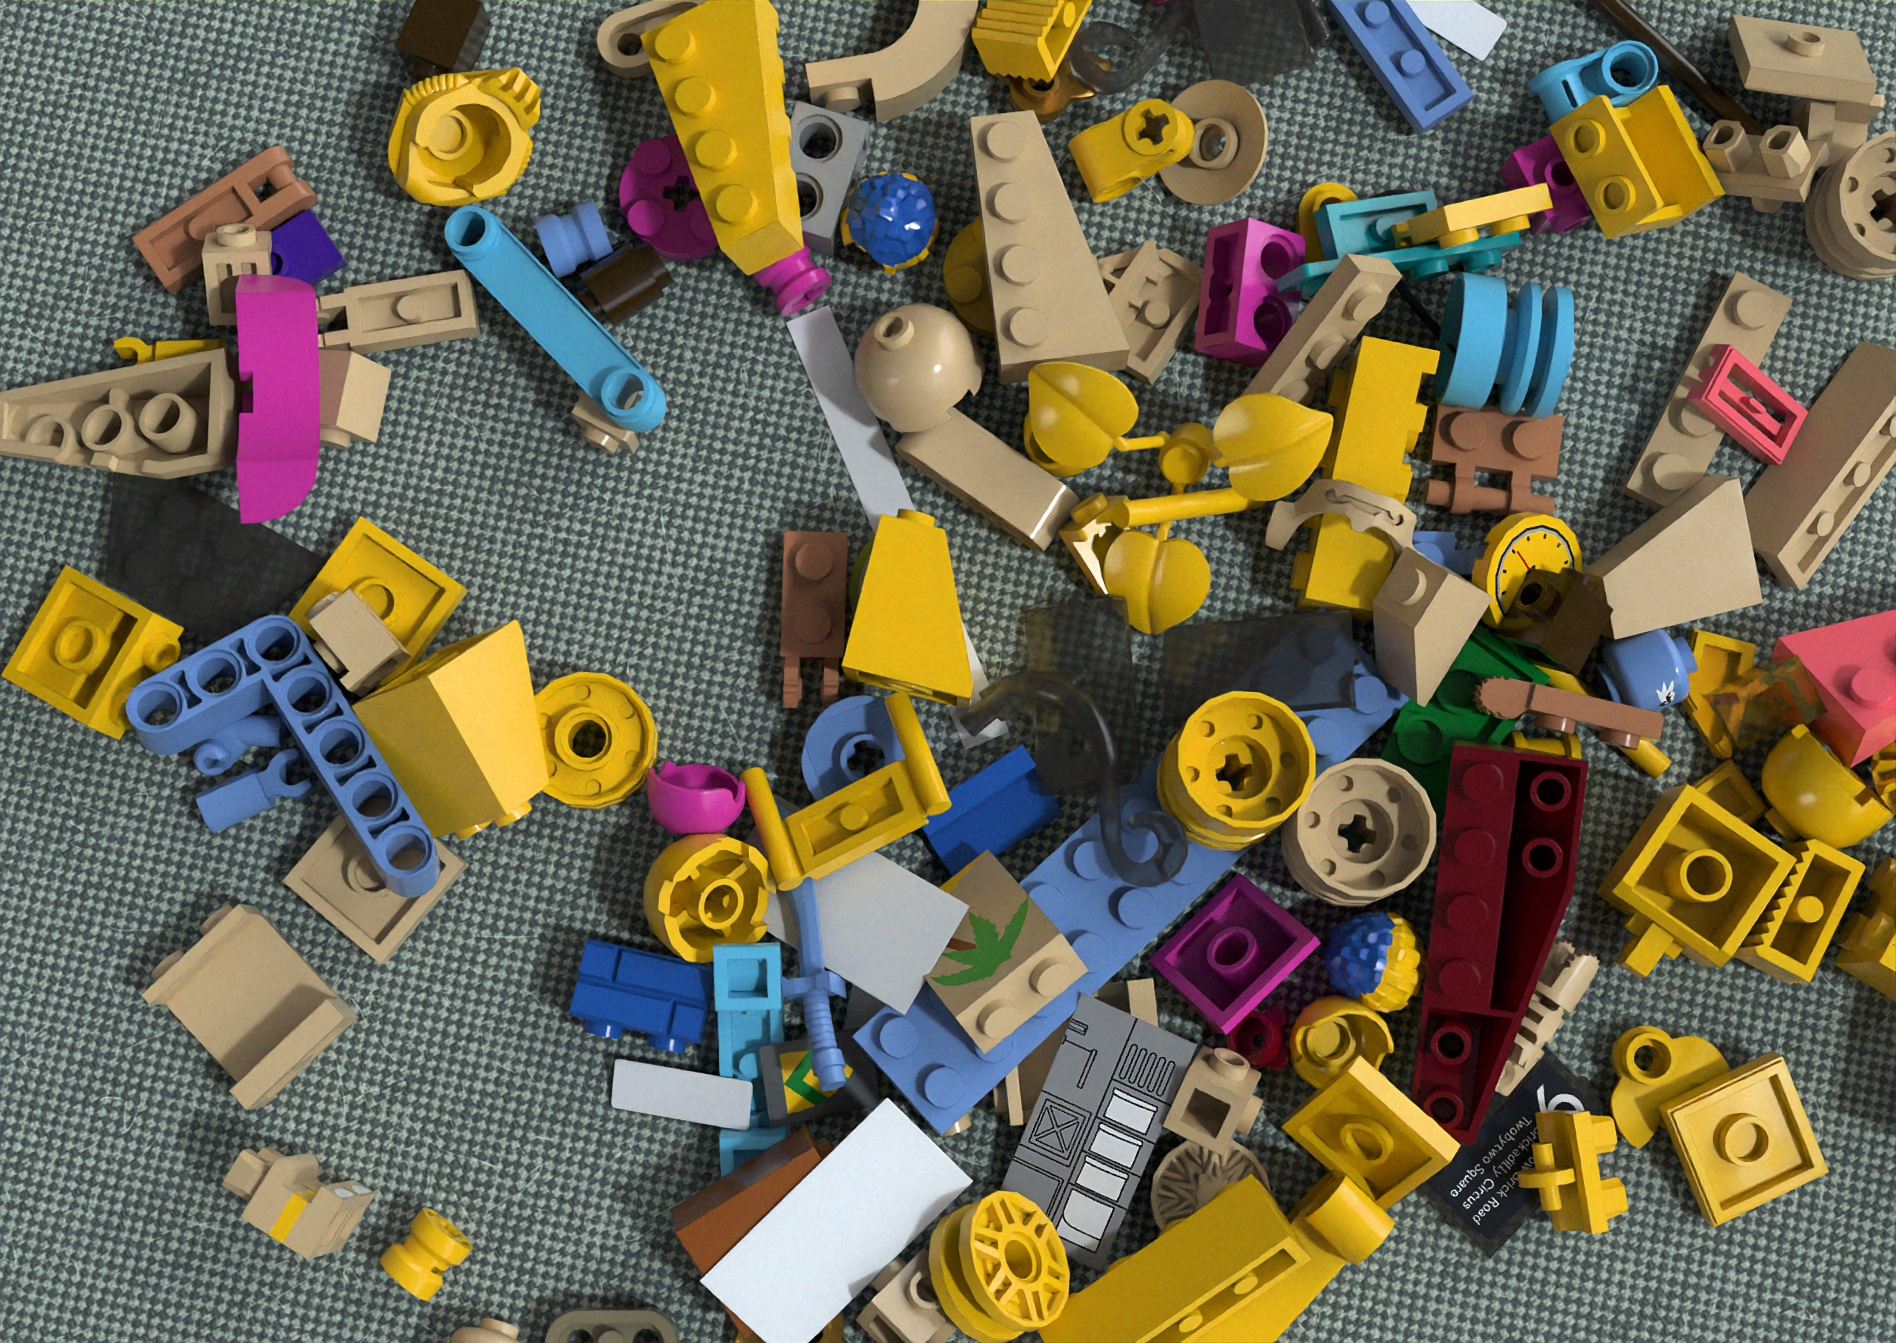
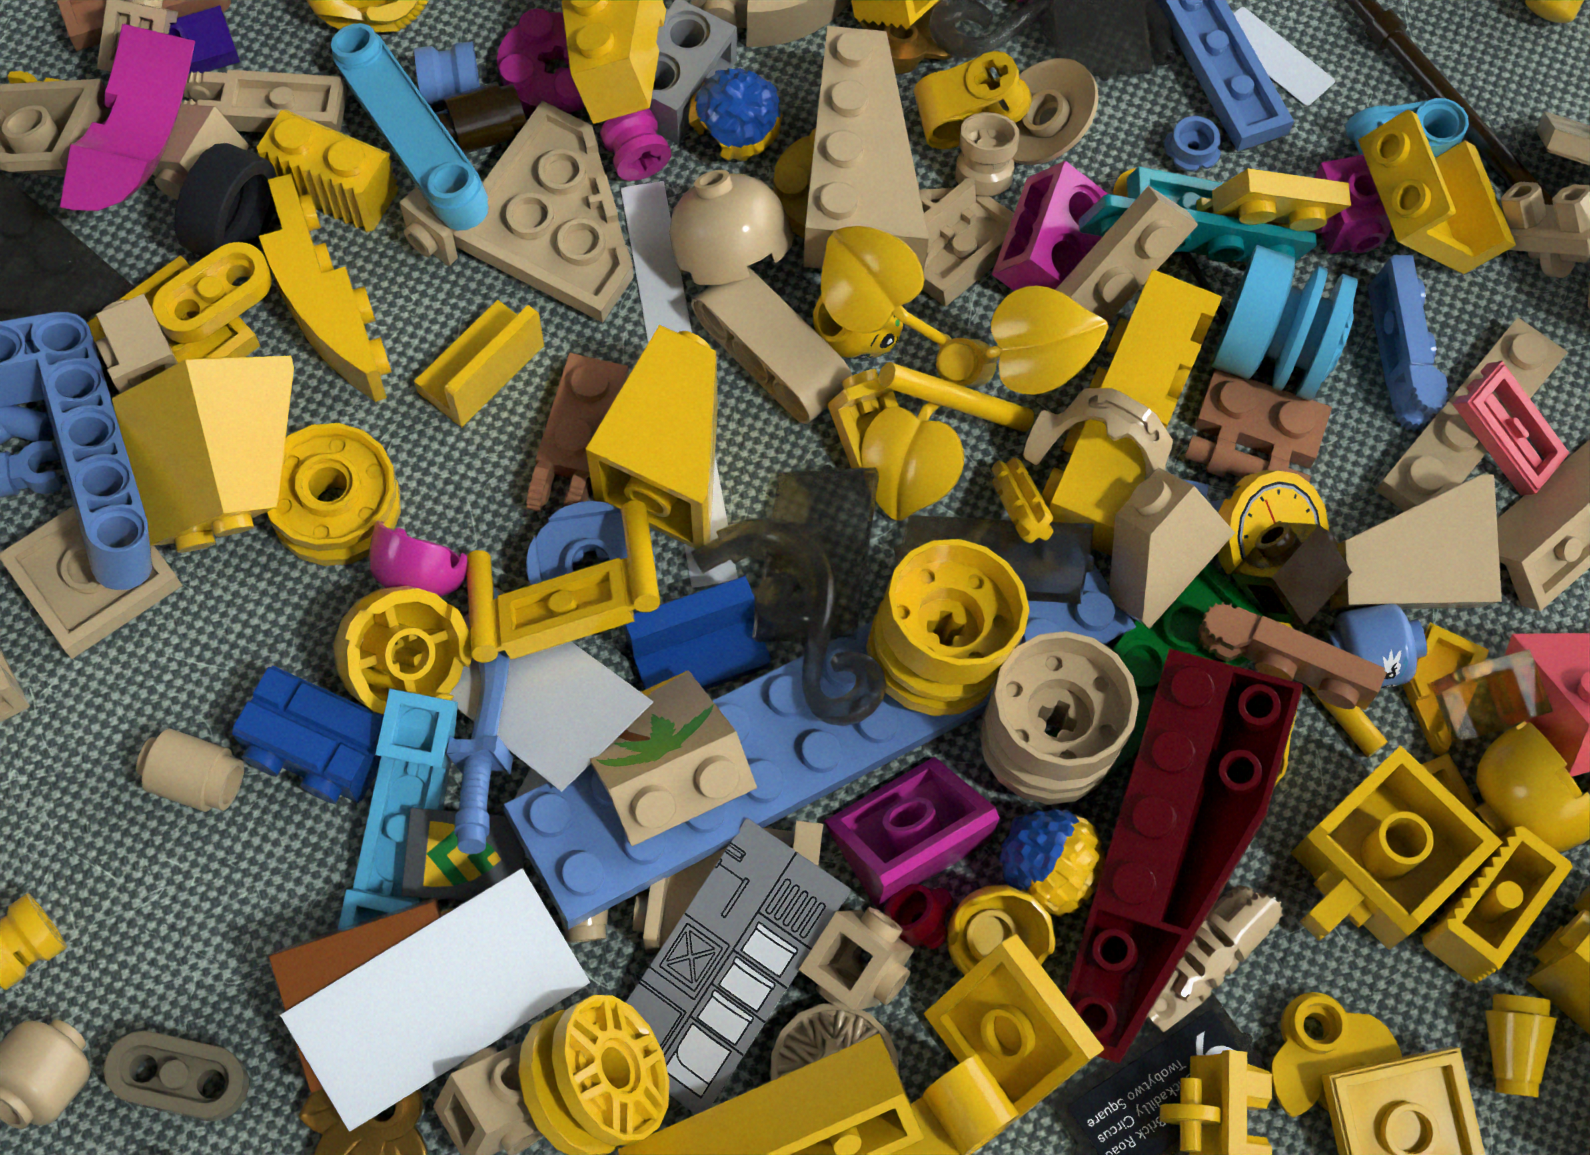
camera: 10 degrees right, 15 degrees down
white sticker [611,1059,753,1131] -> none
none -> tan brick [136,728,244,812]
none -> yellow plate [153,242,272,343]
none -> black tyre [174,143,277,257]
none -> yellow brick [257,109,399,233]
none -> yellow slope [259,173,392,401]
none -> yellow panel [414,300,544,428]
none -> tan plate [451,101,634,323]
none -> tan wheel [955,112,1019,196]
none -> yellow axle [991,458,1054,543]
none -> medium blue plate [1164,116,1221,172]
none -> medium blue hinge [1368,255,1449,432]
none -> yellow cone [1485,994,1557,1098]

